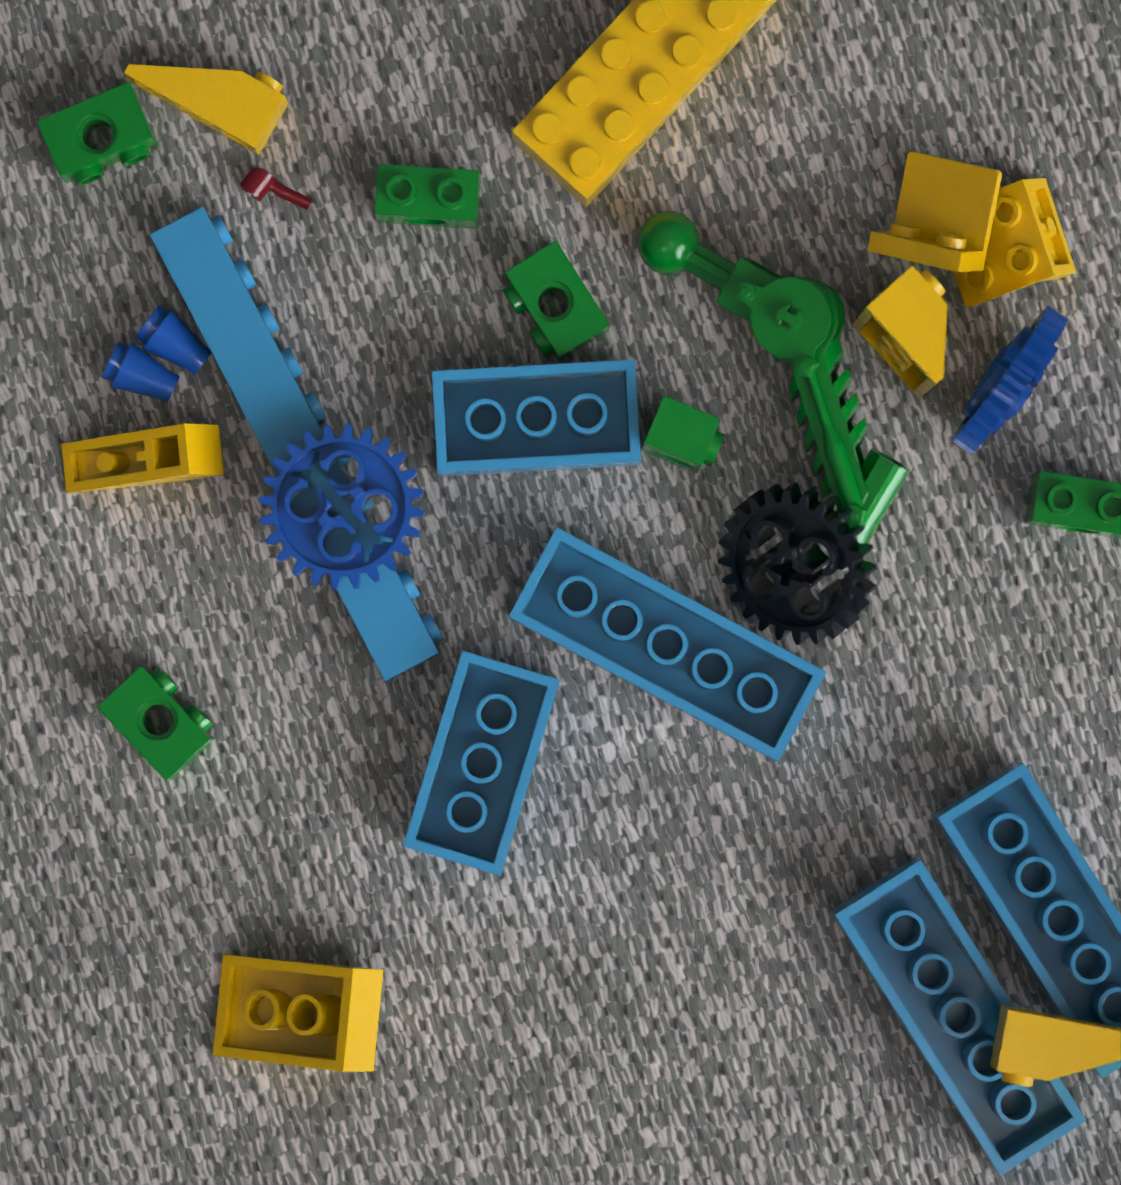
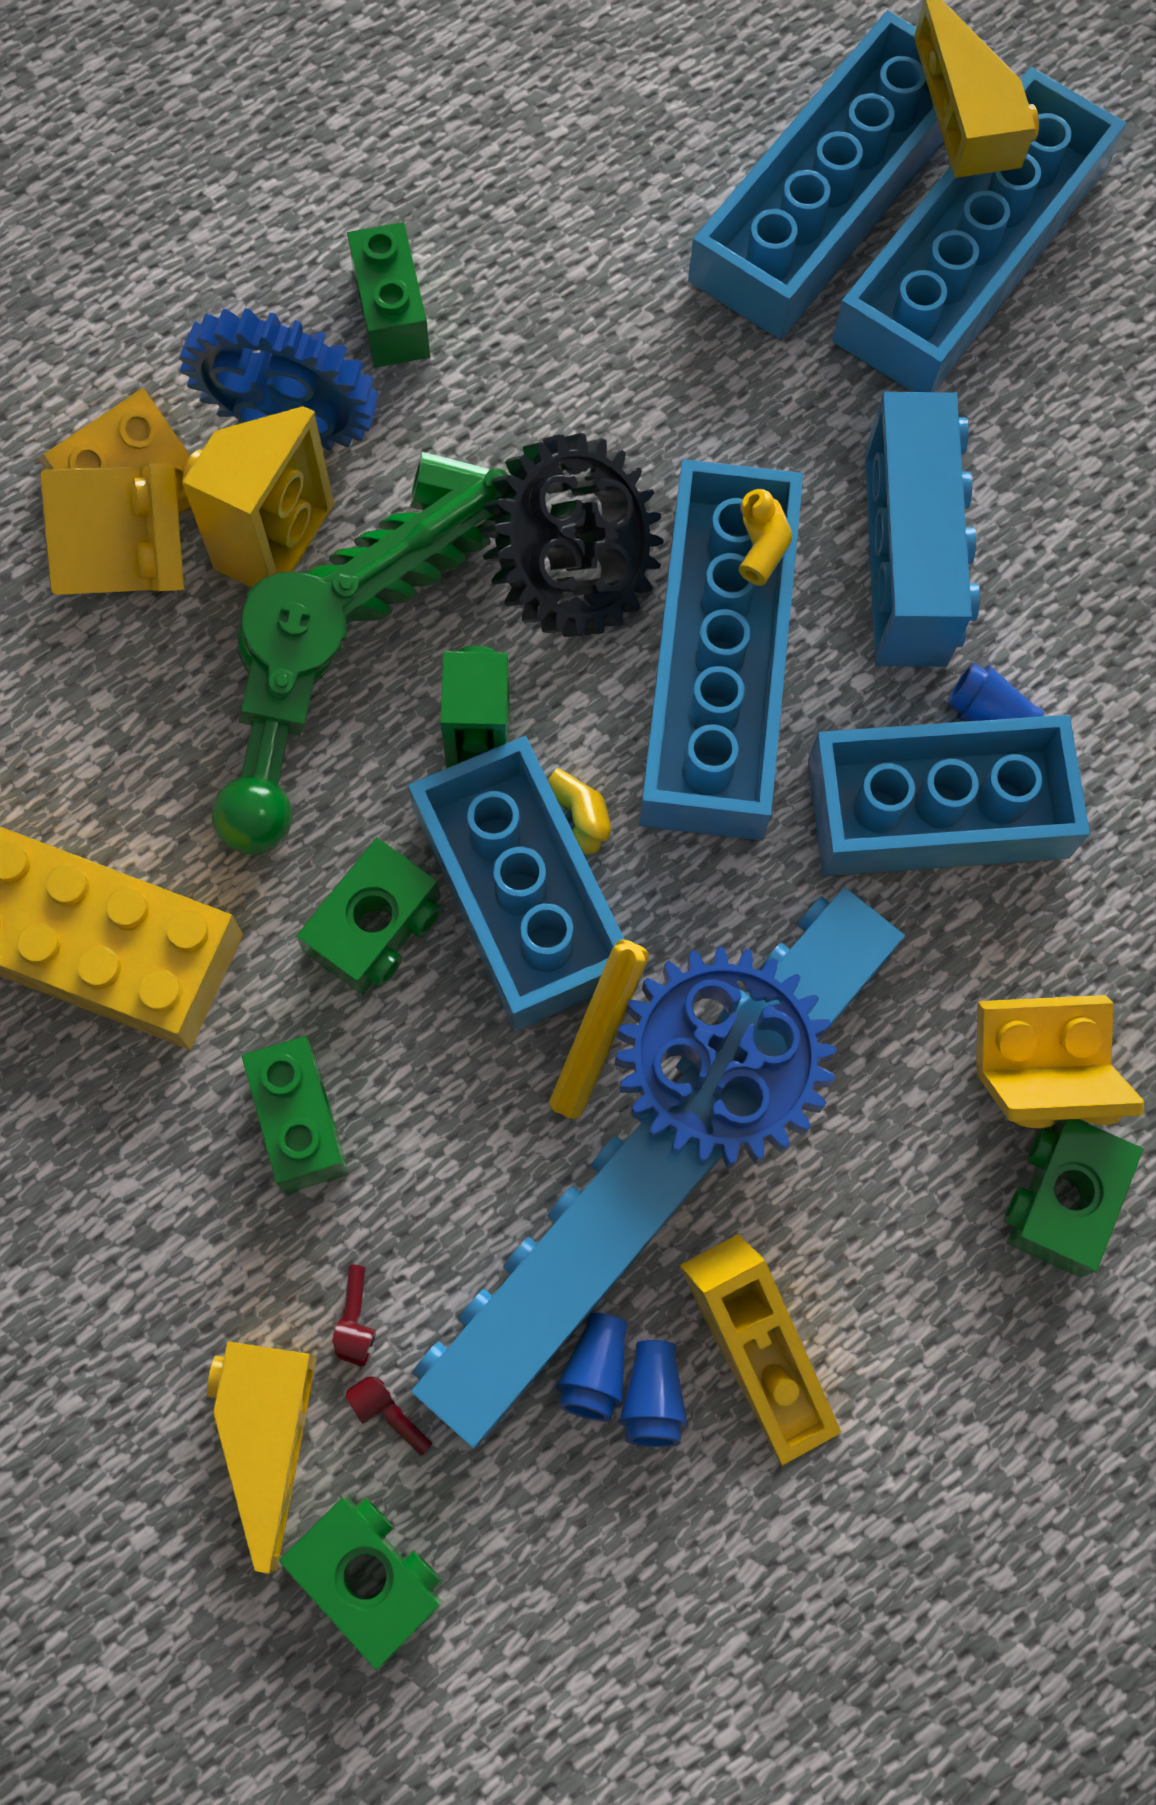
camera: 110 degrees left, 15 degrees down
none -> dark red hand [346,1376,433,1456]
none -> yellow arm [548,768,612,855]
none -> yellow axle [549,940,649,1119]
none -> yellow arm [738,489,792,586]
none -> dark azure brick [865,392,980,667]
none -> blue cone [947,663,1044,722]
none -> yellow bracket [976,995,1144,1128]

